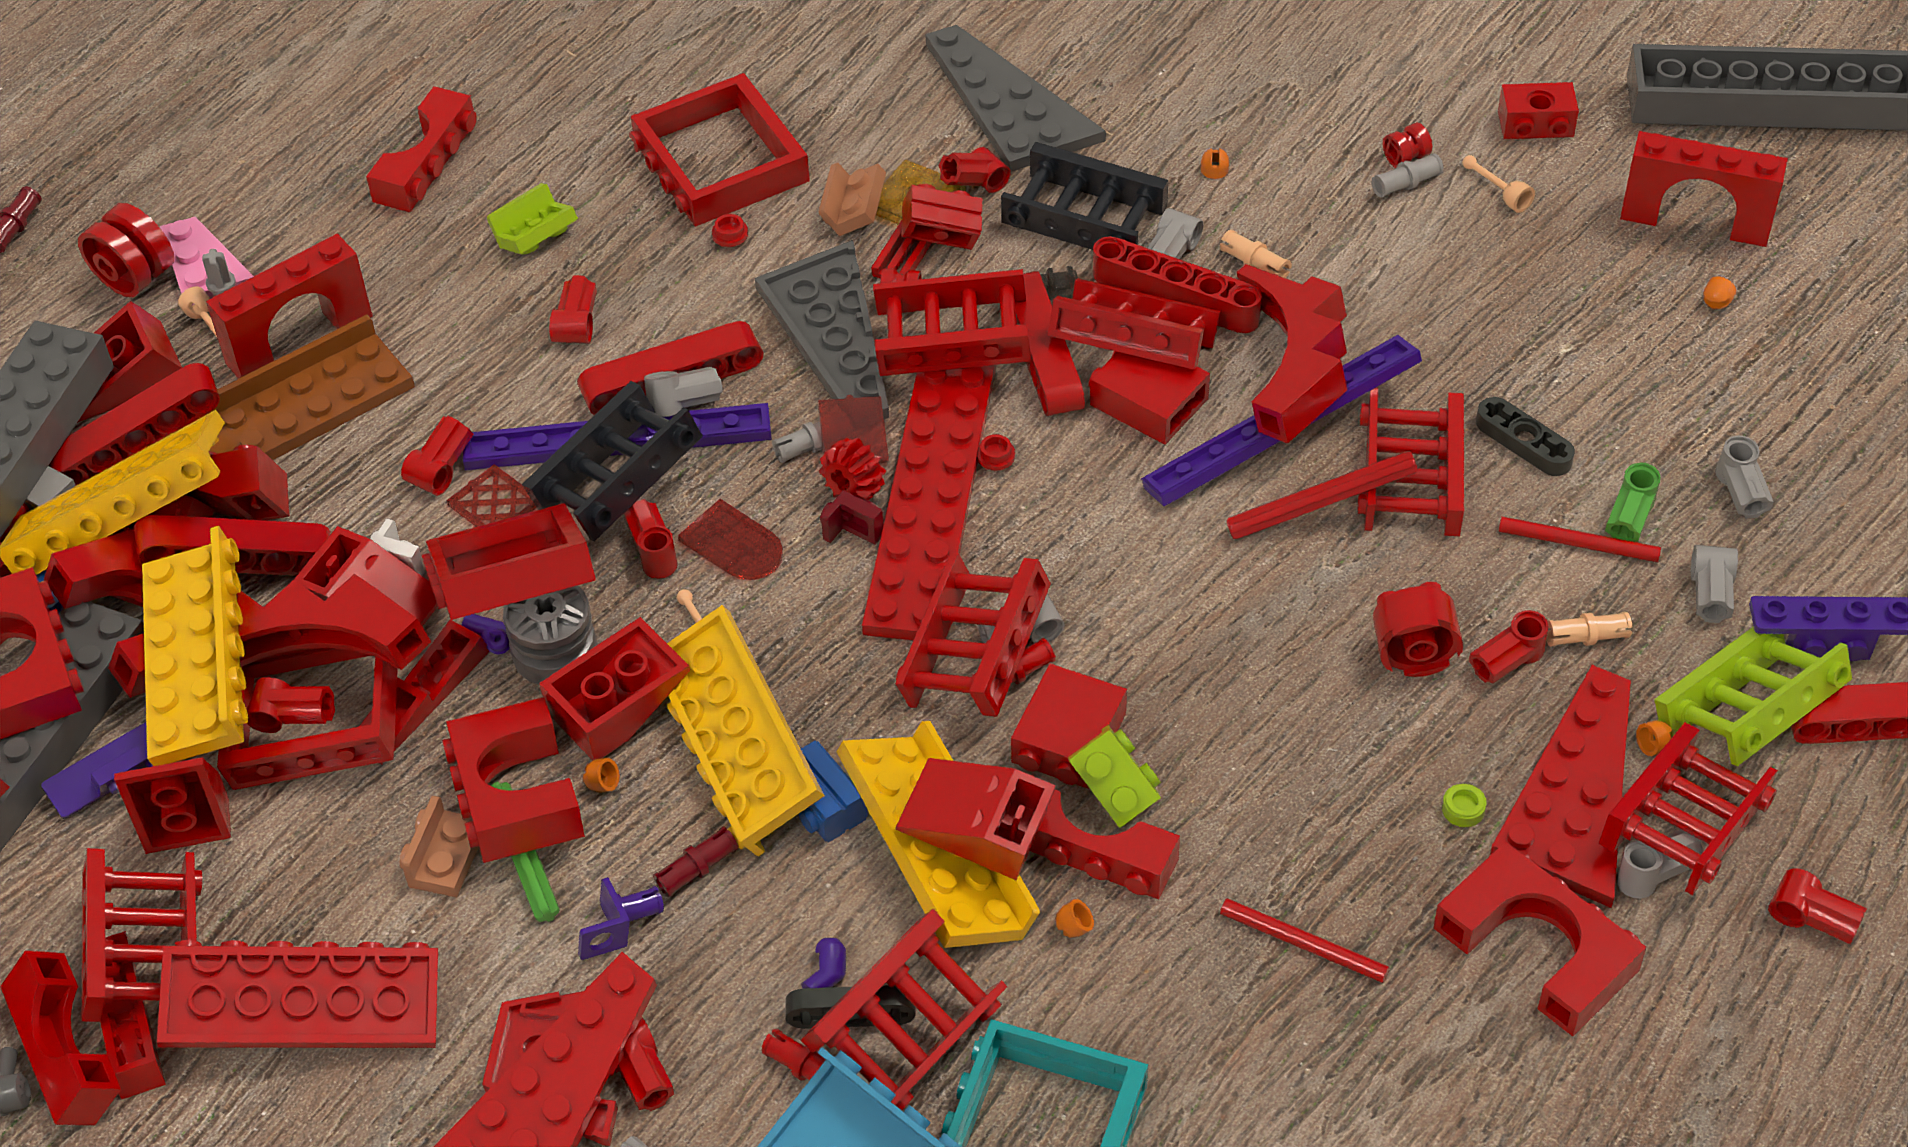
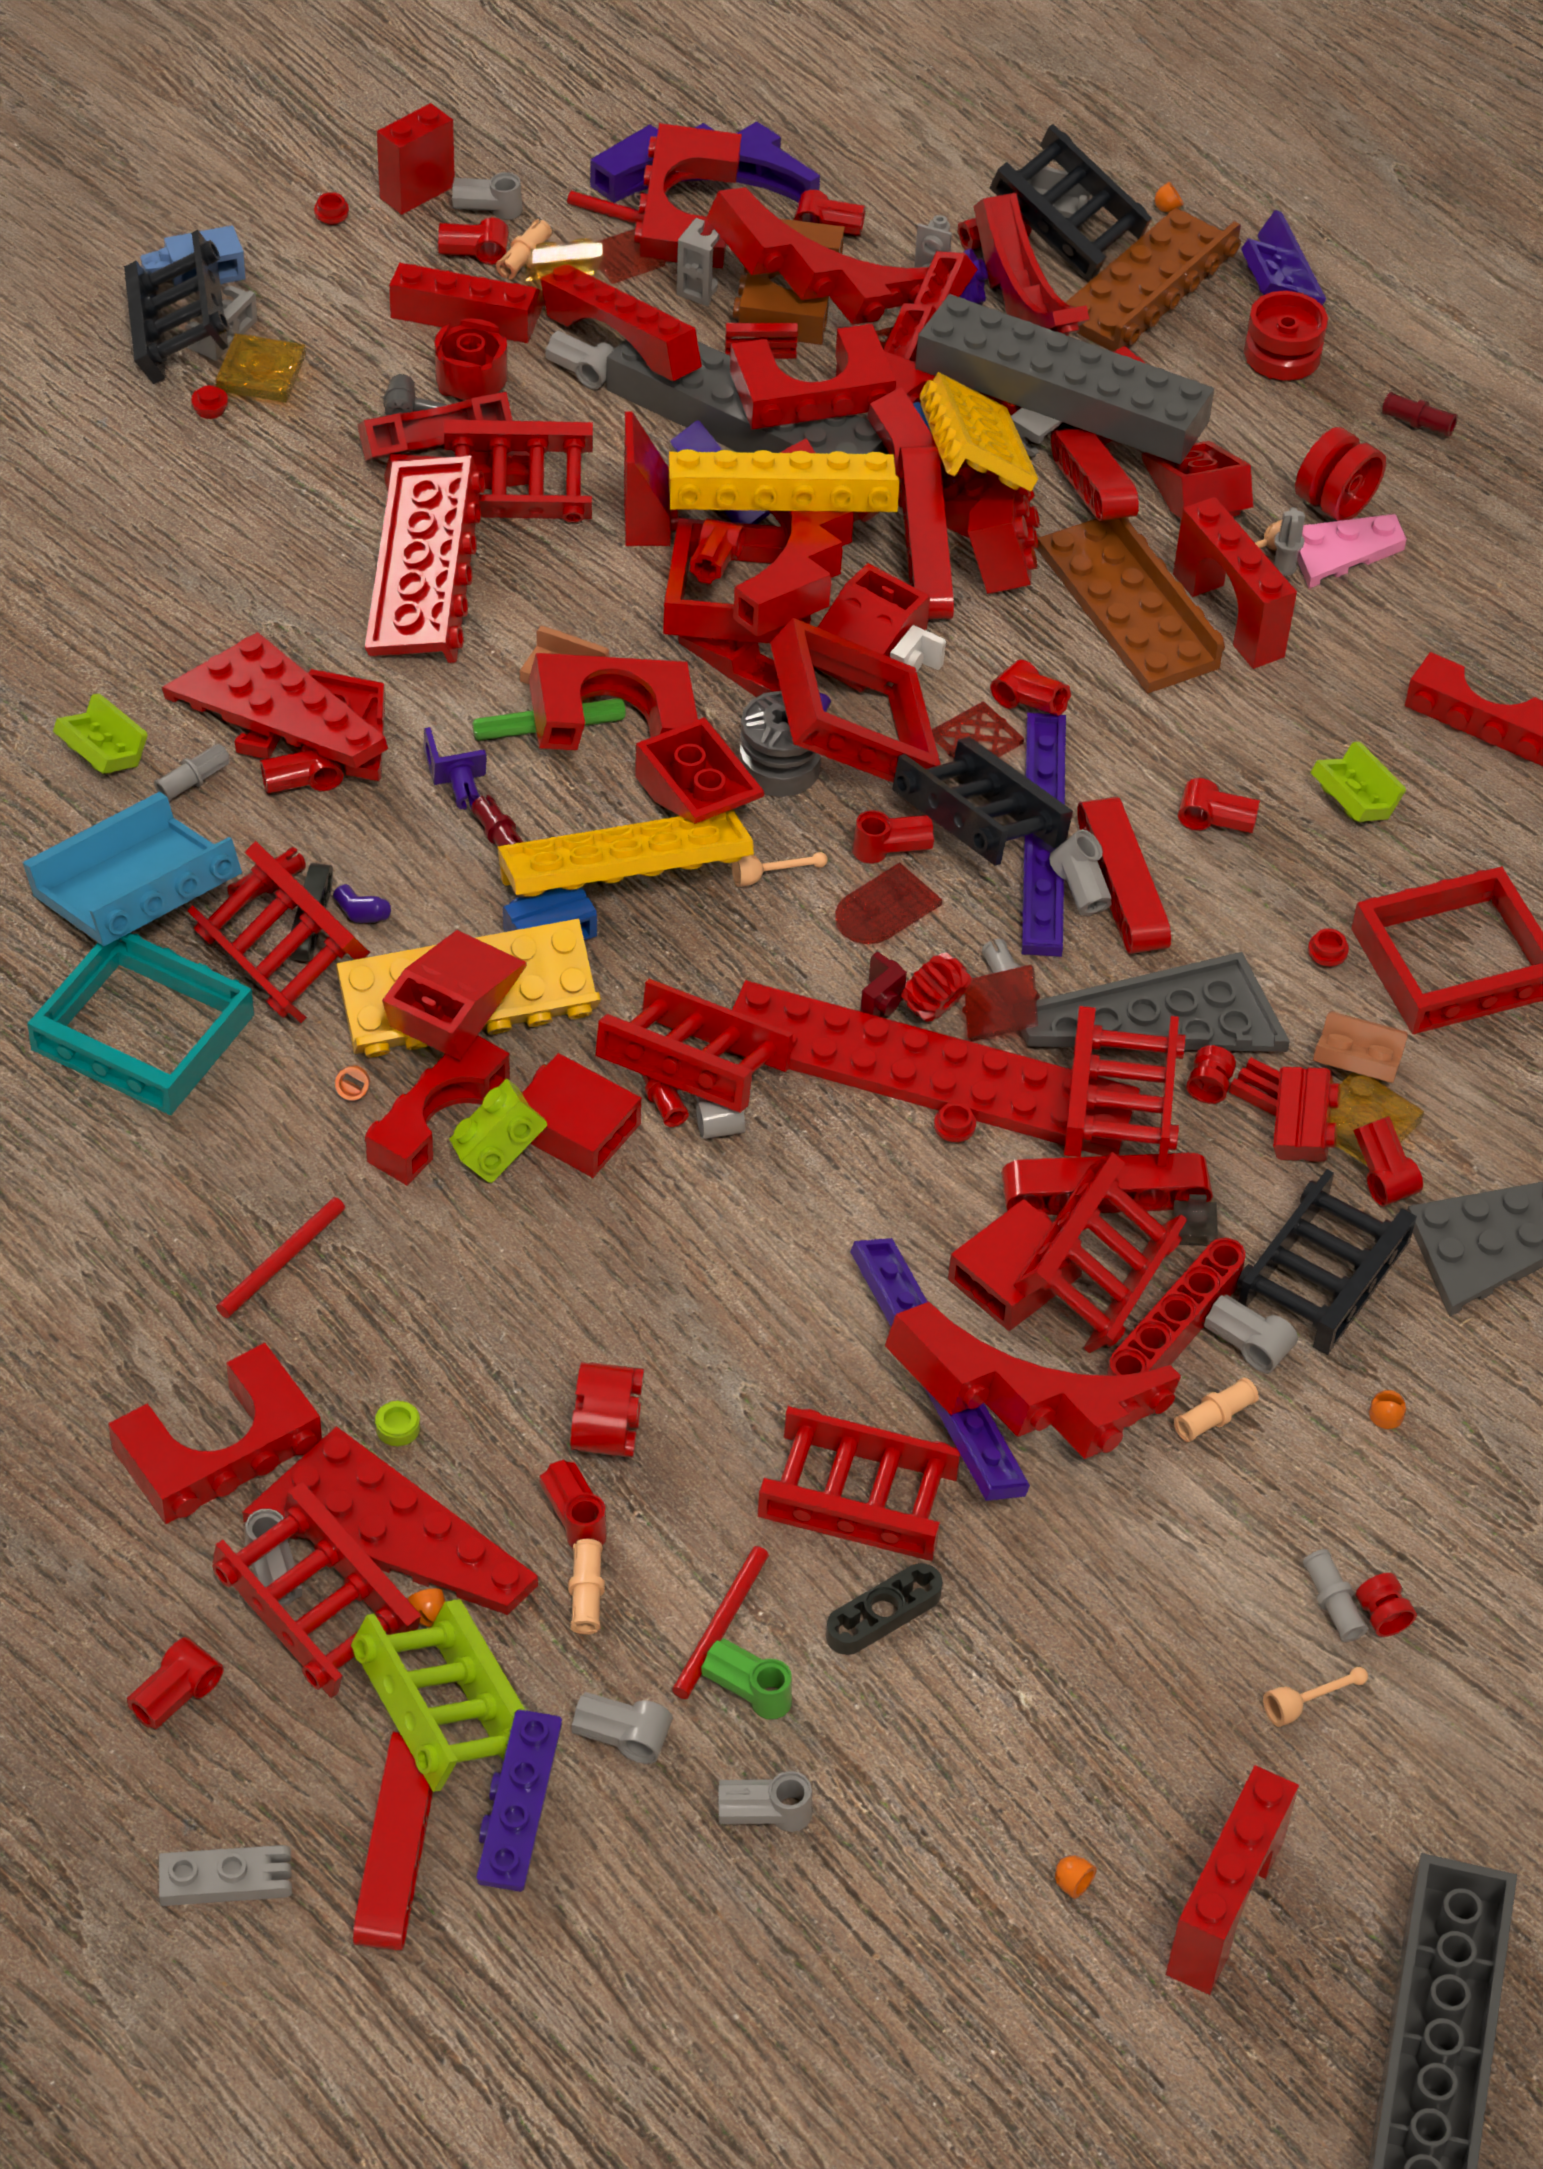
camera: 95 degrees right, 0 degrees up
orange hinge [583,758,620,793] -> none
red axle [1226,451,1417,540] -> none
red brick [1498,82,1579,139] -> none

